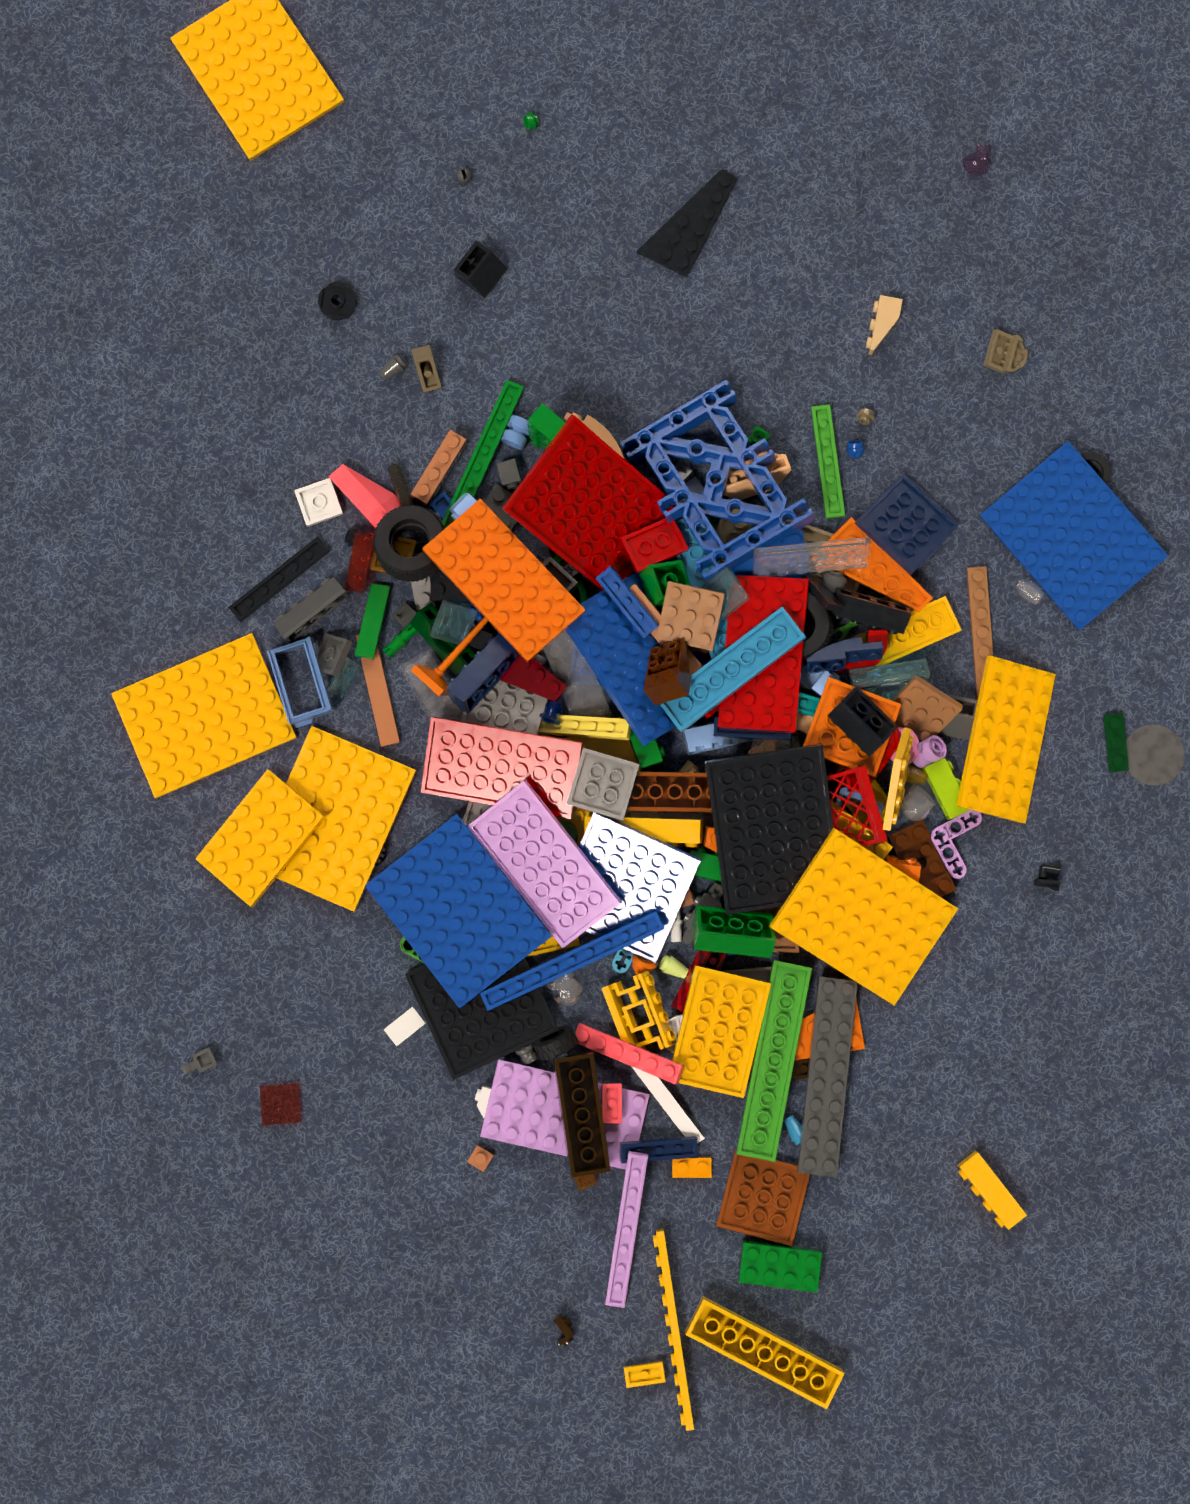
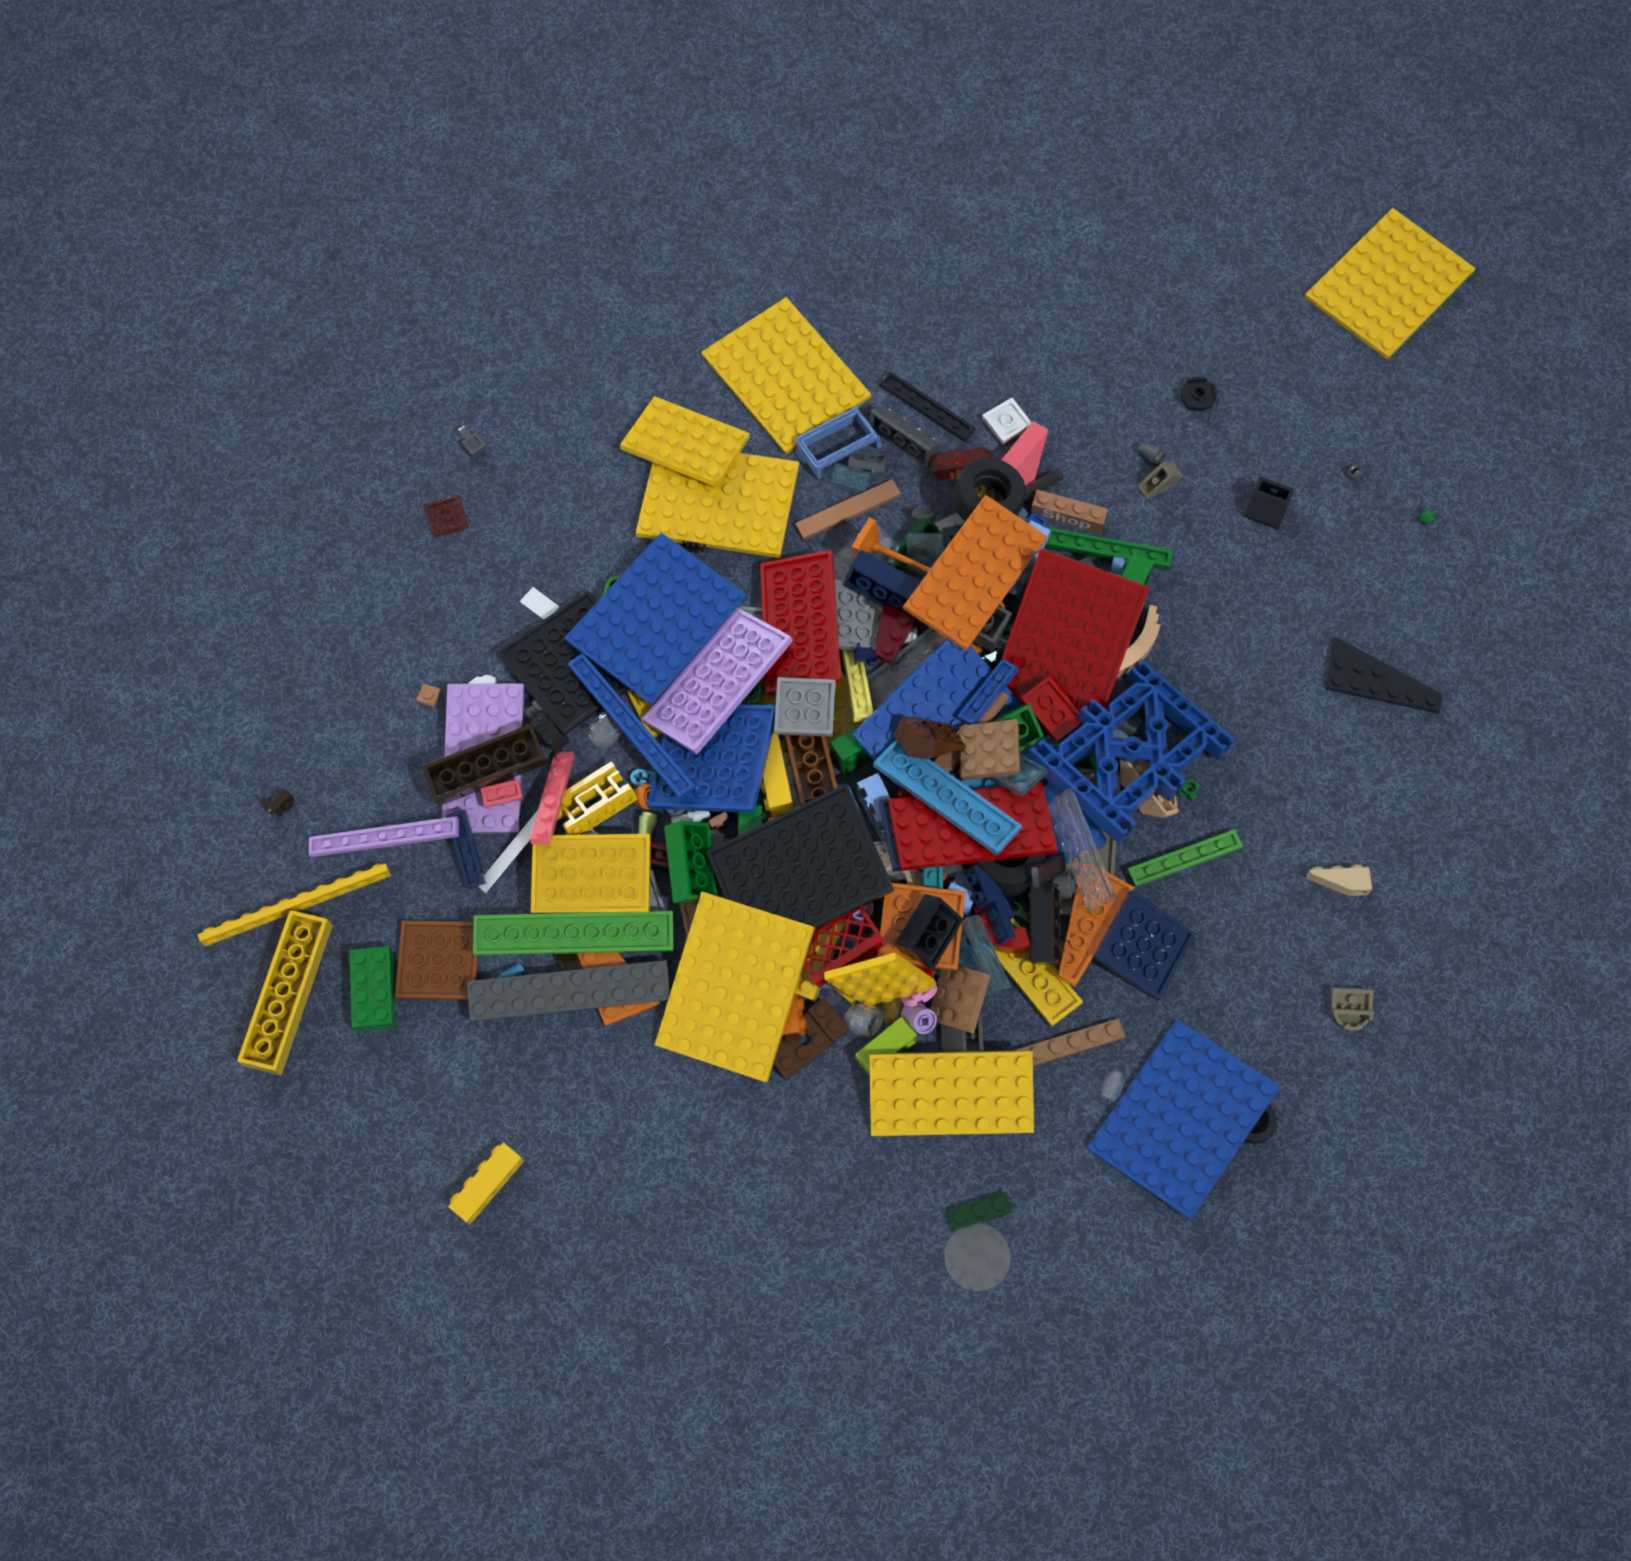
camera: 75 degrees right, 15 degrees down
green tile [355,583,391,660] -> none
green pin [382,623,418,658] -> none
clear orange plate [574,1174,597,1191] -> none
yellow plate [624,1361,665,1388] -> none
light orange plate [672,1157,712,1178] -> none
blue plate [846,440,865,459] -> none
dark tan plate [856,408,875,425] -> none
lavender beam [930,810,982,879] -> none
clear purple piece [963,144,991,176] -> none
black piece [1034,862,1061,891] -> none

